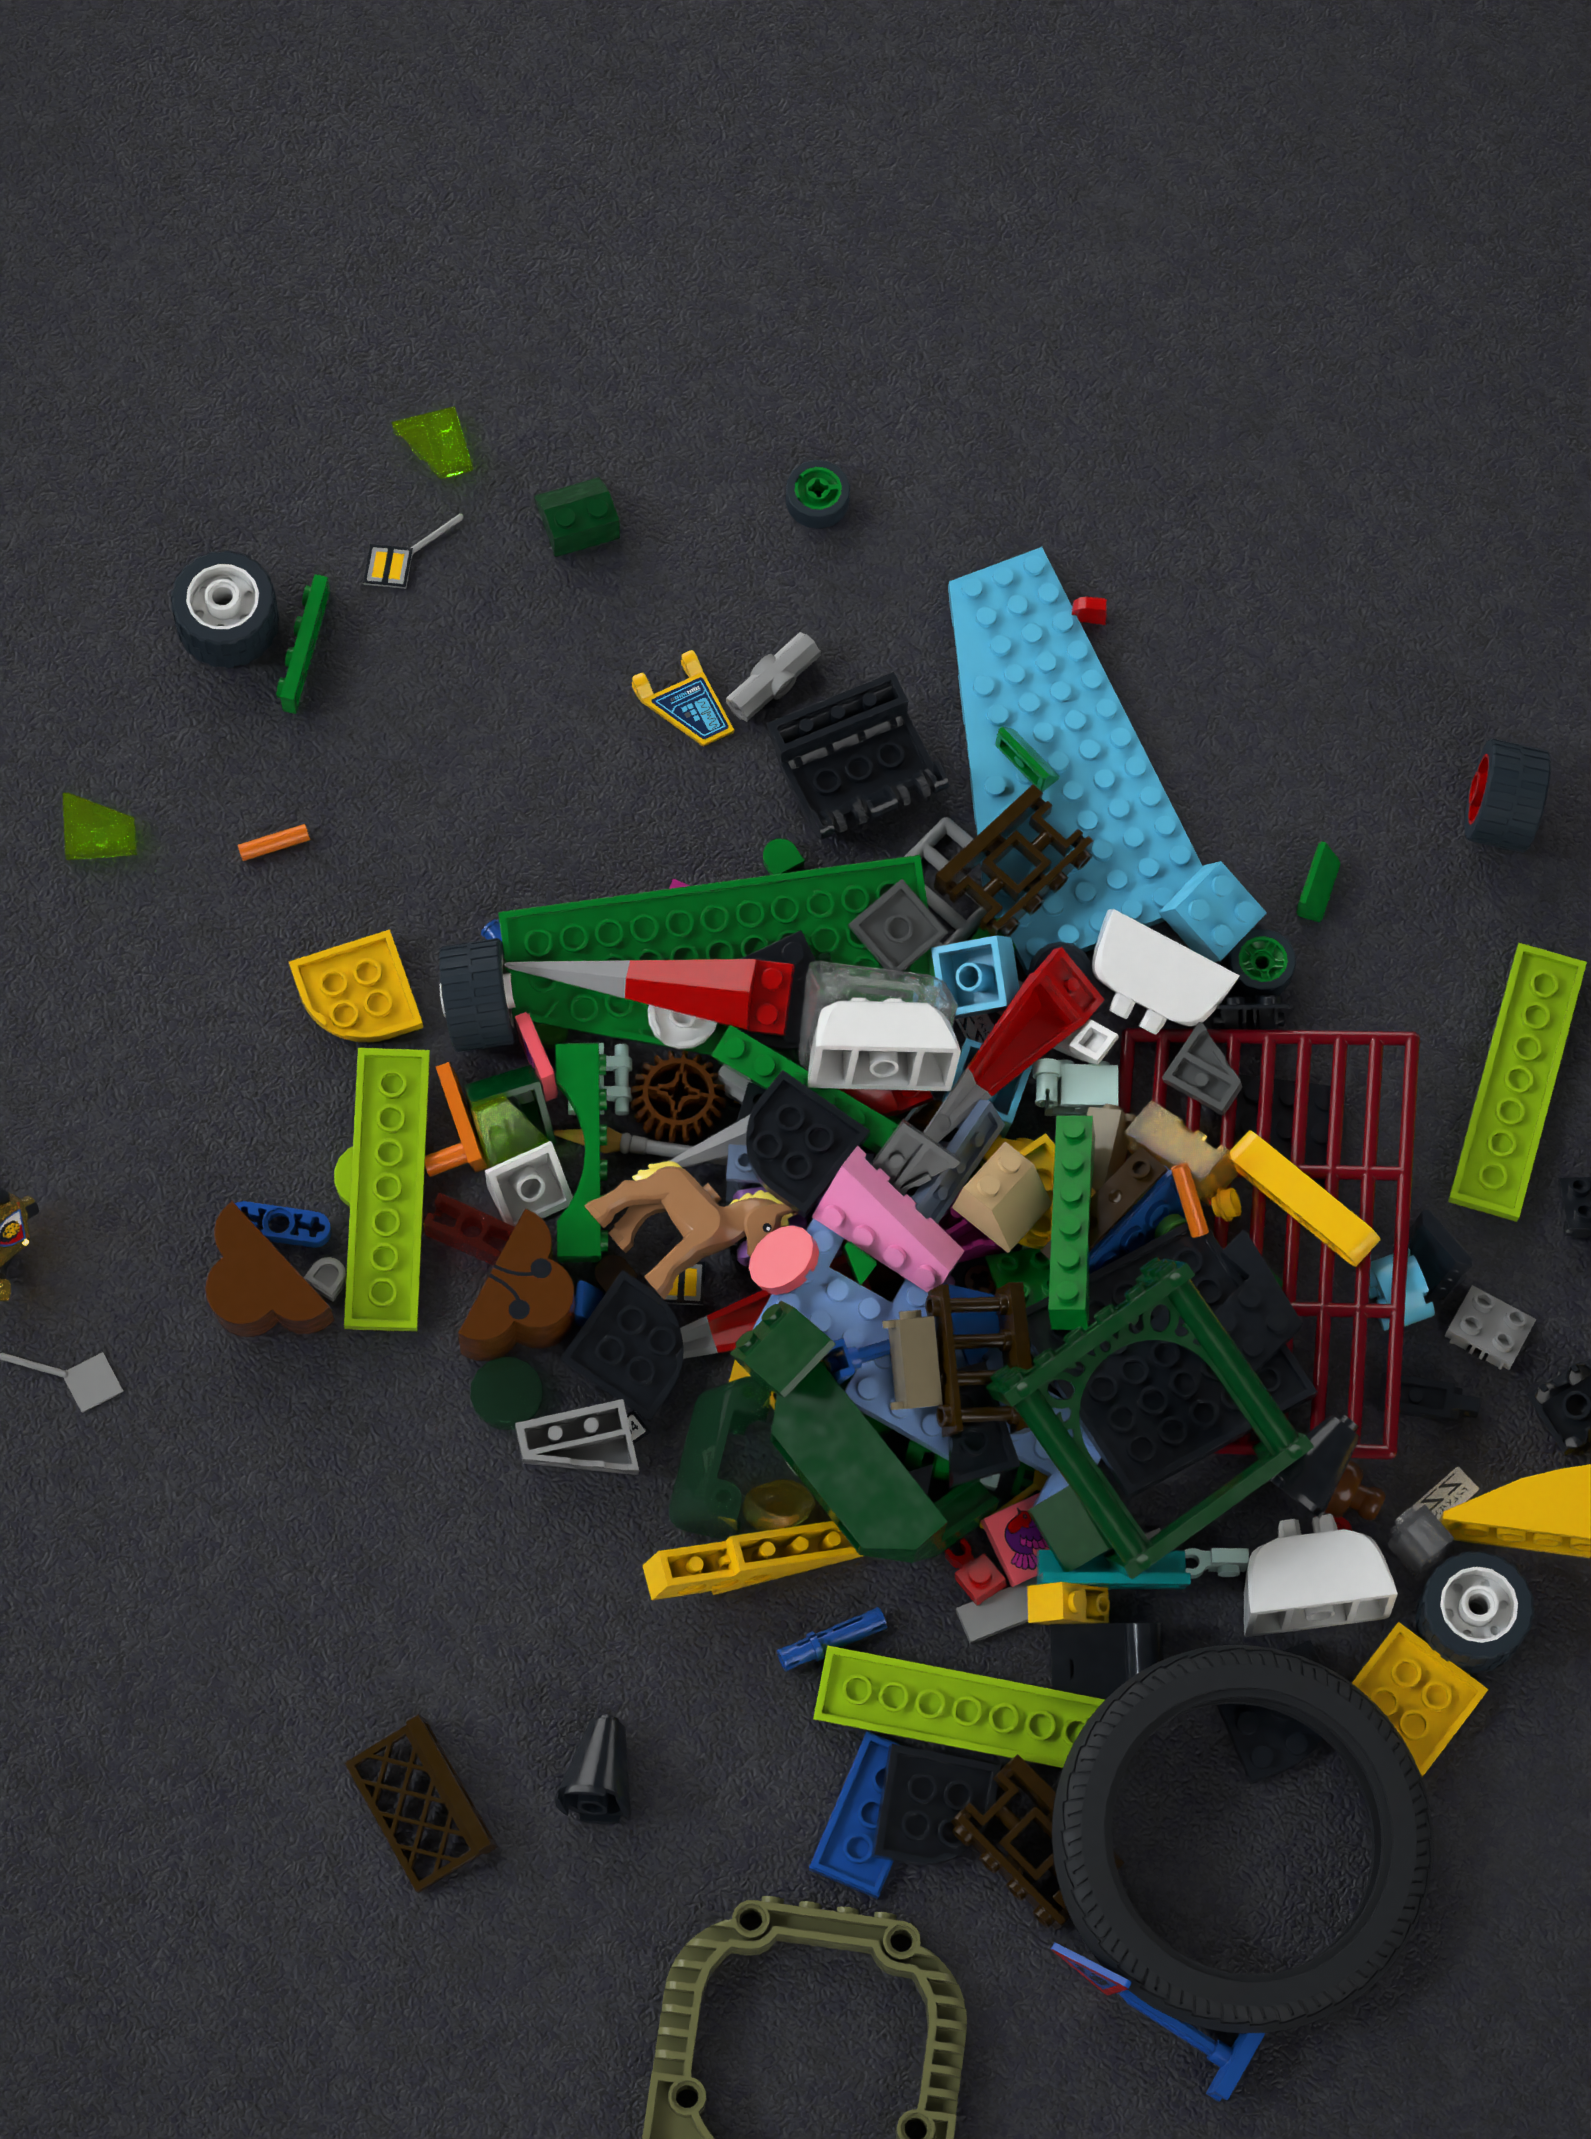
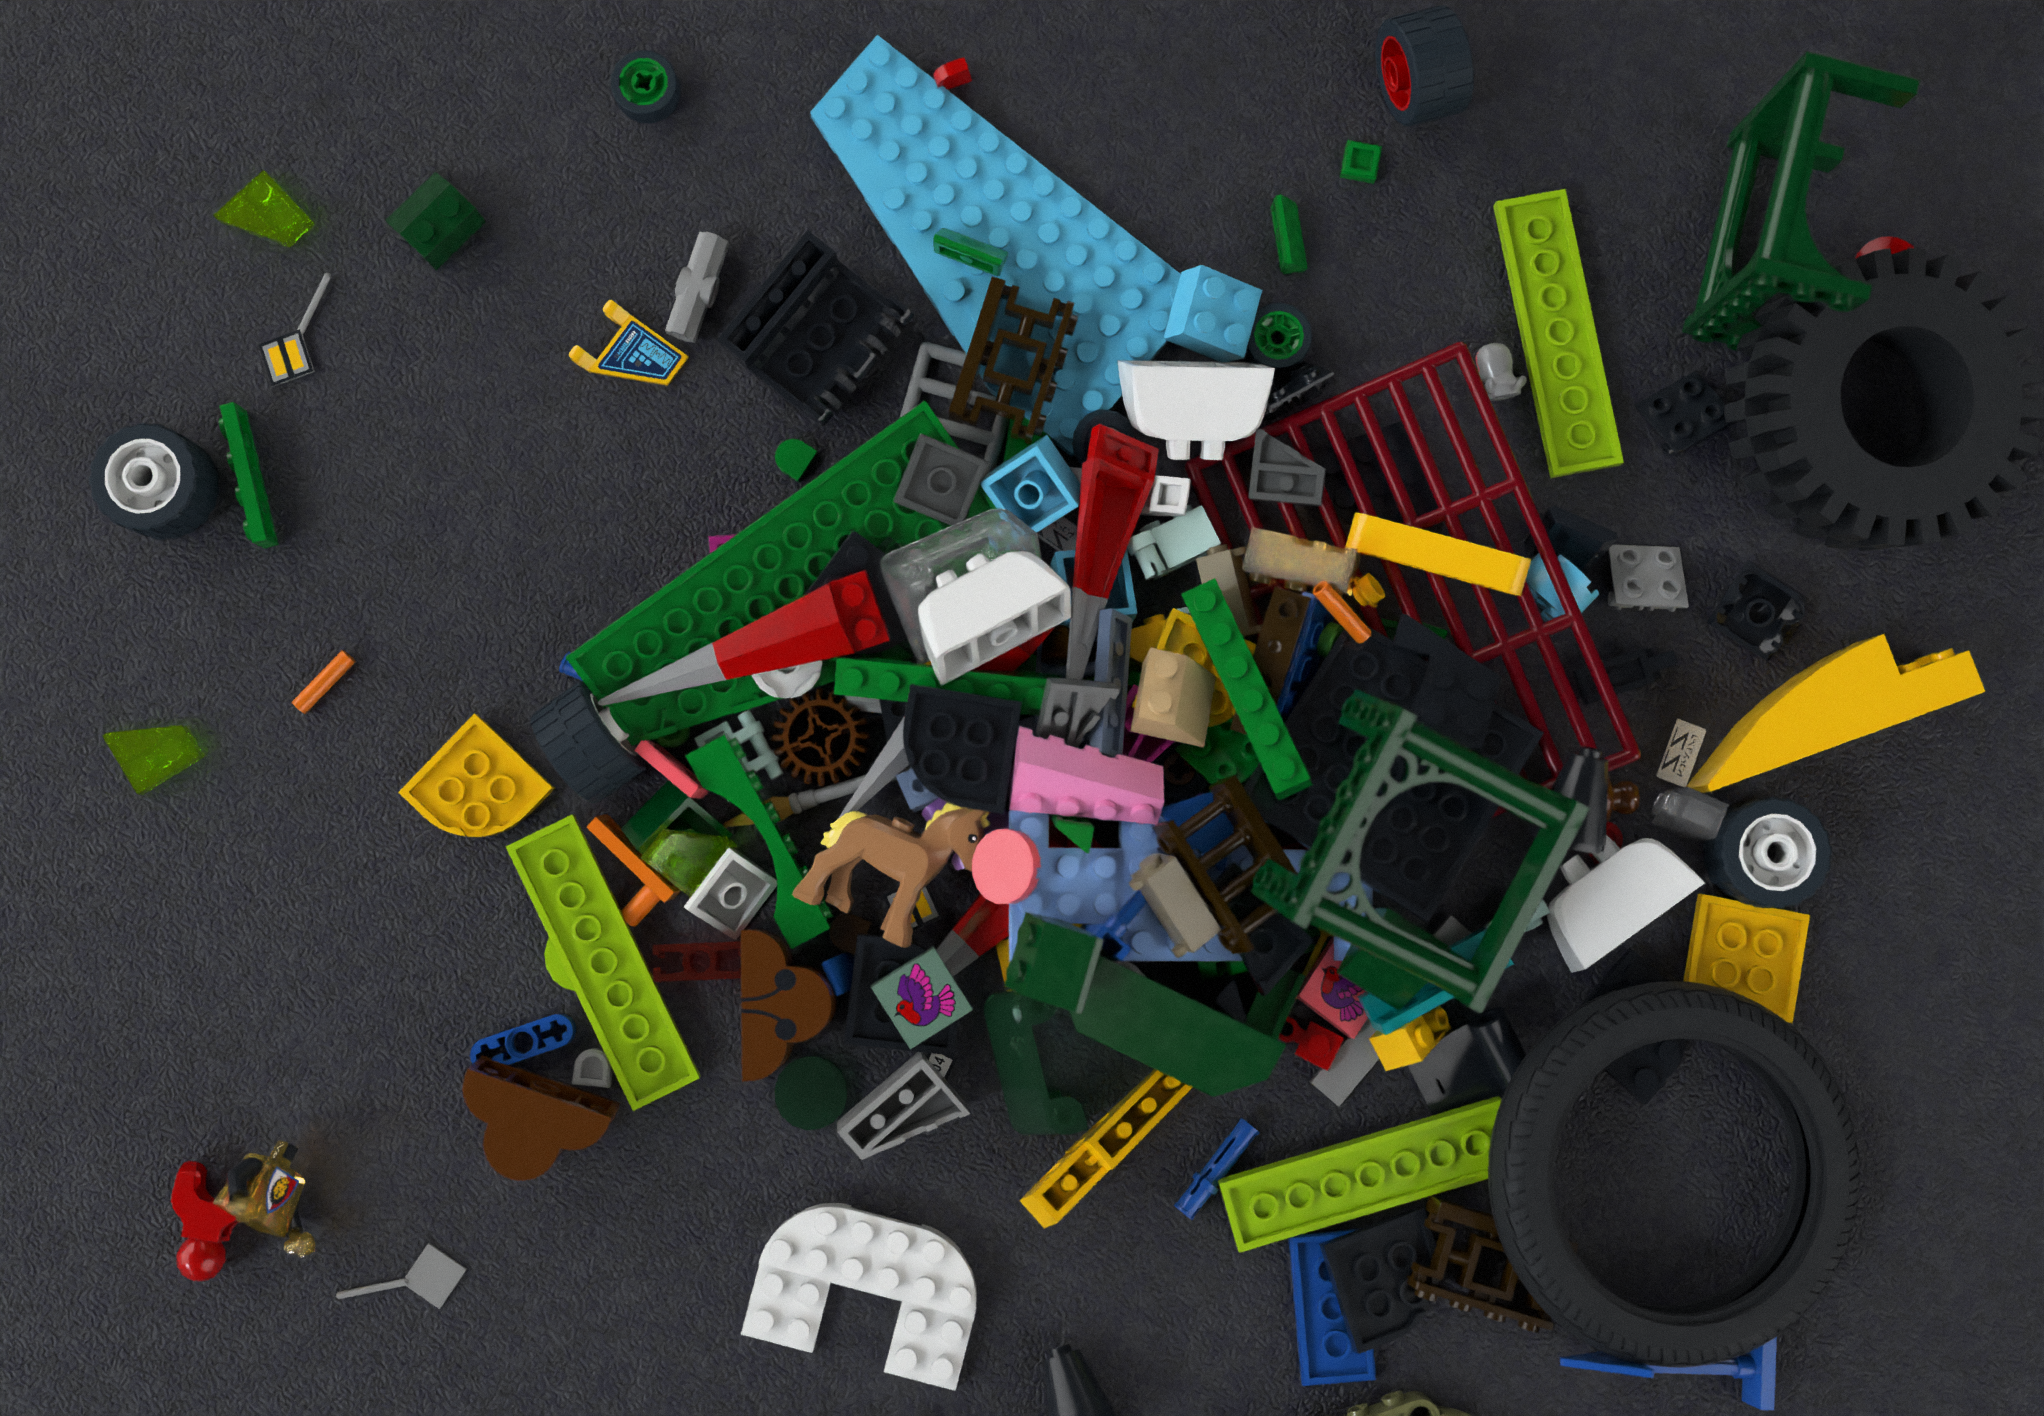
camera: 25 degrees left, 15 degrees up
clear yellow hat [742,1479,816,1532] -> none
none -> white plate [741,1203,977,1391]
none -> tile [871,946,973,1049]
none -> green tile [1340,140,1382,184]
none -> light grey animal [1476,343,1527,401]

